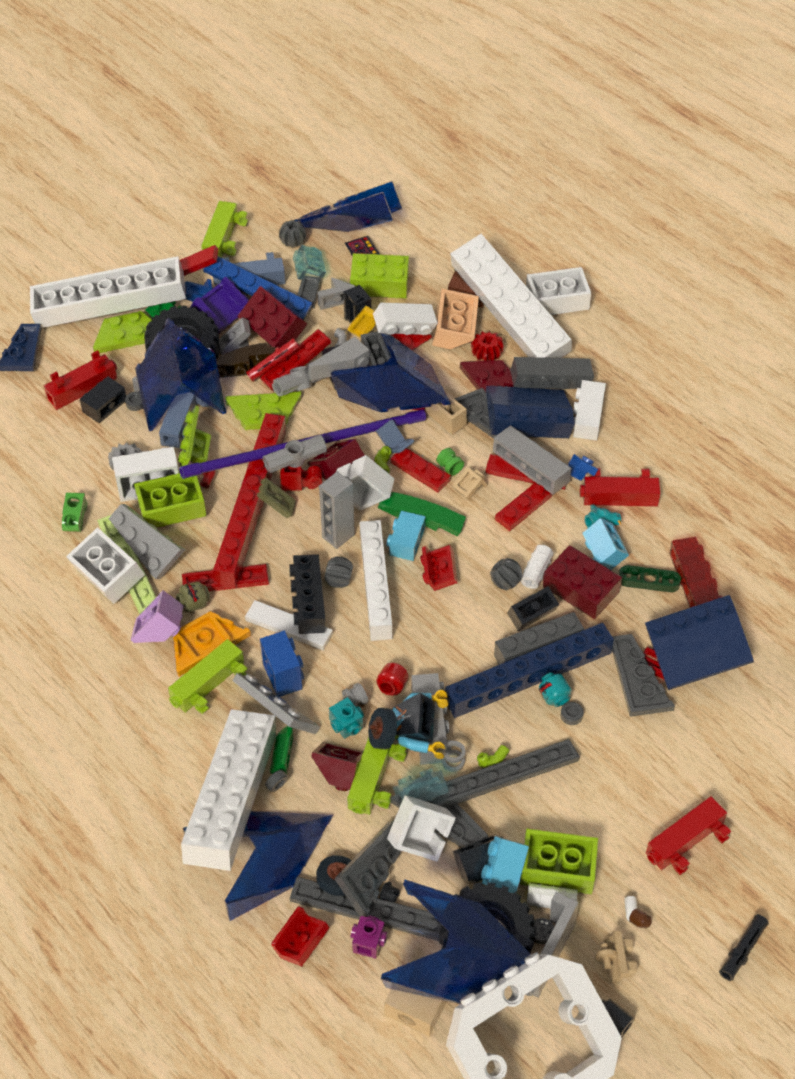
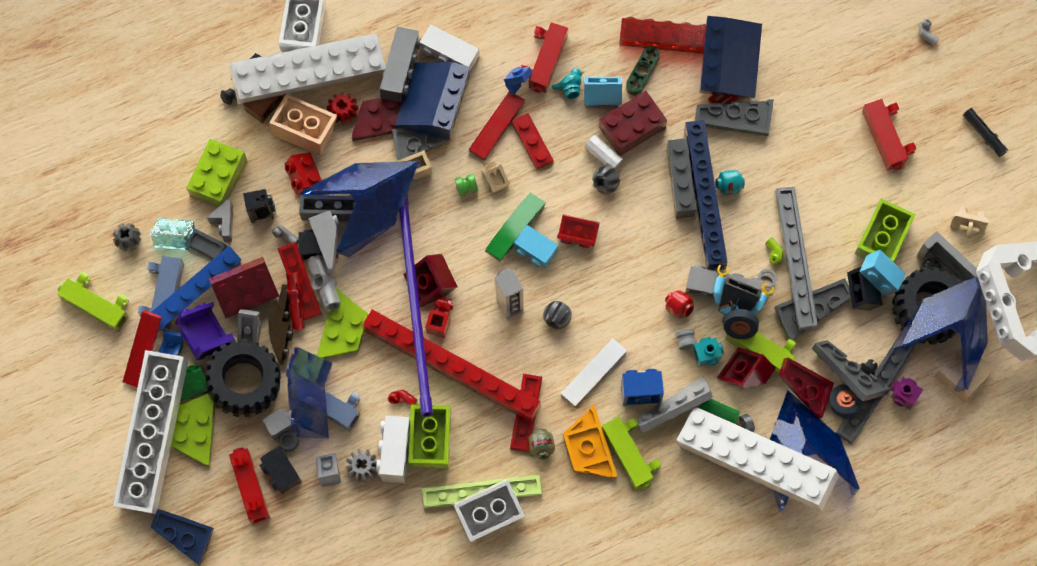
camera: 70 degrees left, 20 degrees up
bright green leg [62,492,88,532] -> none
light grey wing [109,504,186,579] -> none
lavender slope [131,590,183,643] -> none
lime bracket [178,406,211,472] -> none
olive tile [257,478,296,518] -> none
light grey piece [263,435,327,473] -> none
red bracket [271,906,330,967] -> none
black brick [289,554,325,634] -> none
clear blue windscreen [294,181,402,232] -> none
white piece [336,455,394,511] -> none
piece [344,236,380,256] -> none
yellow tile [347,306,376,338] -> none
white brick [360,520,392,641] -> none
white brick [373,303,438,335] -> none
lime arm [374,446,392,473] -> none
sand blue bracket [376,420,415,453] -> none
white piece [387,795,456,862] -> none
red plate [391,448,451,493] -> none
clear light blue bracket [393,768,448,801] -> none
light grey brick [493,425,571,495] -> none
black brick [507,587,559,631] -> none
white axle [527,883,577,910] -> none
dark grey tile [560,702,584,725] -> none
black brick [602,998,635,1037] -> none
reddish brown arm [624,896,652,928] -> none
none -> light grey slope [316,453,341,486]
none -> dark red wing [778,357,834,419]

